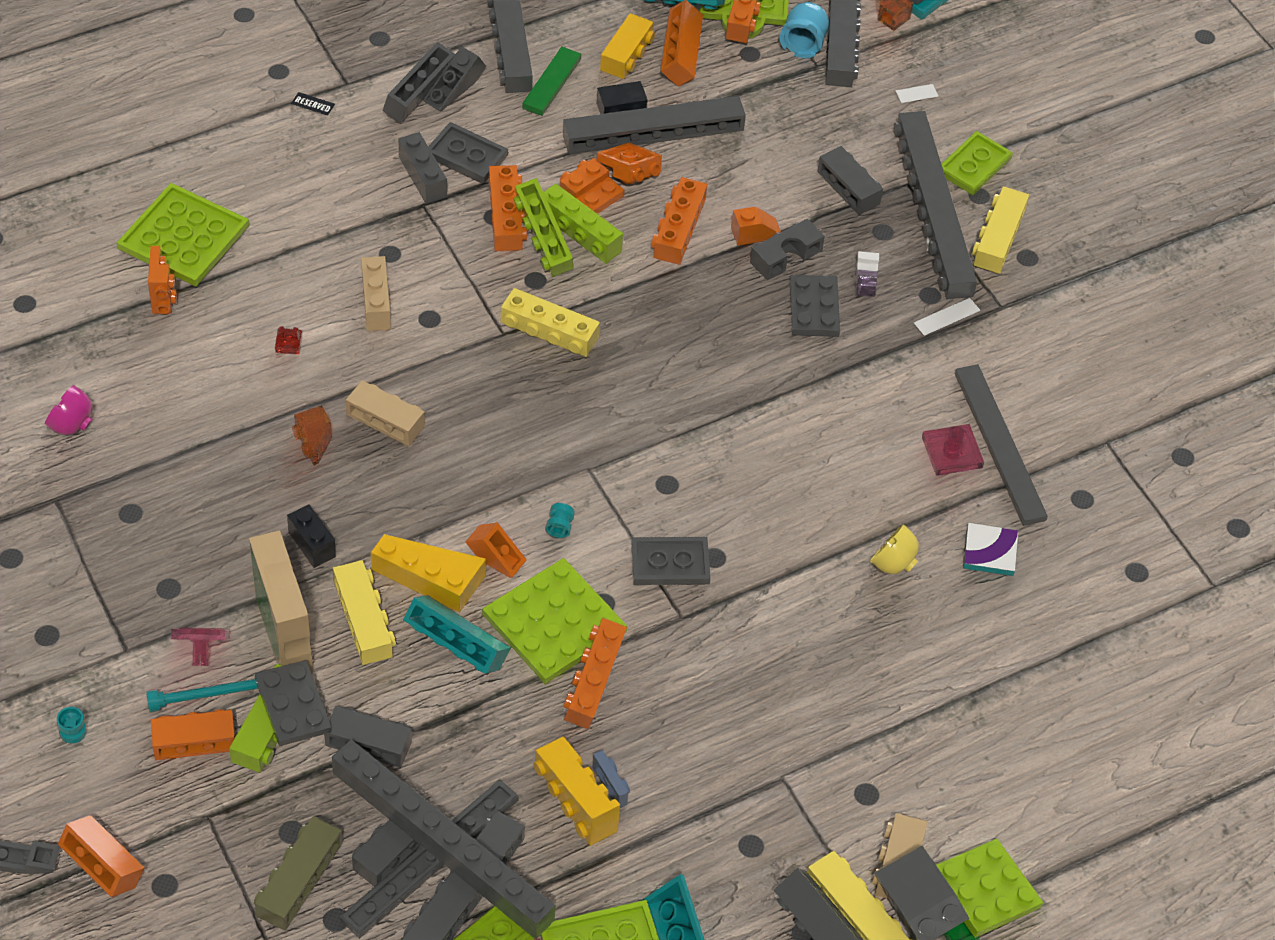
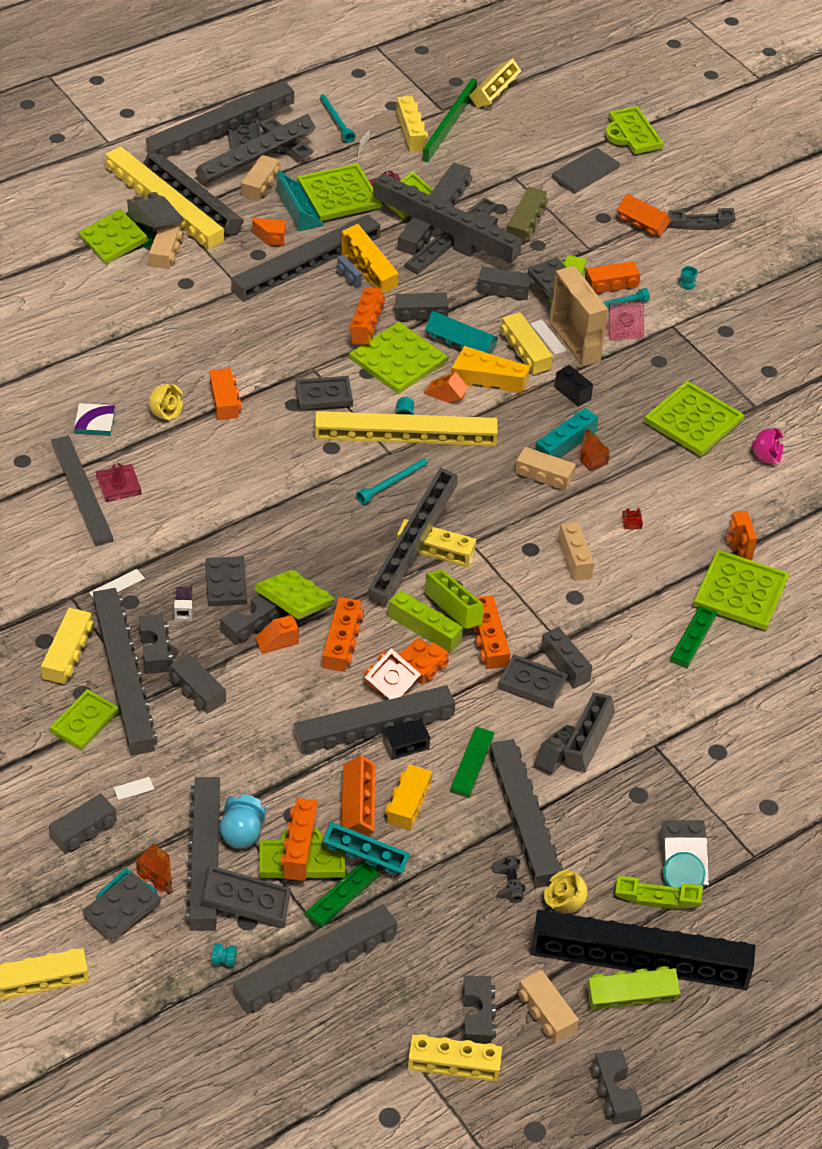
camera: 175 degrees right, 5 degrees down
black sticker [291,92,335,116] -> none
none -> dark grey brick [49,793,117,854]
none -> dark grey arch [139,614,173,674]
none -> orange brick [209,368,242,420]
none -> dark grey brick [231,215,380,302]
none -> orange slope [252,218,286,246]
none -> lime plate [254,569,335,619]
none -> light yellow brick [315,411,497,446]
none -> teal piece [356,458,428,505]
none -> dark grey brick [368,467,457,607]
none -> dark grey brick [394,292,449,321]
none -> white sticker [530,320,567,354]
none -> teal brick [535,408,598,458]
none -> lime plate [644,381,744,457]
none -> green tile [670,606,717,669]

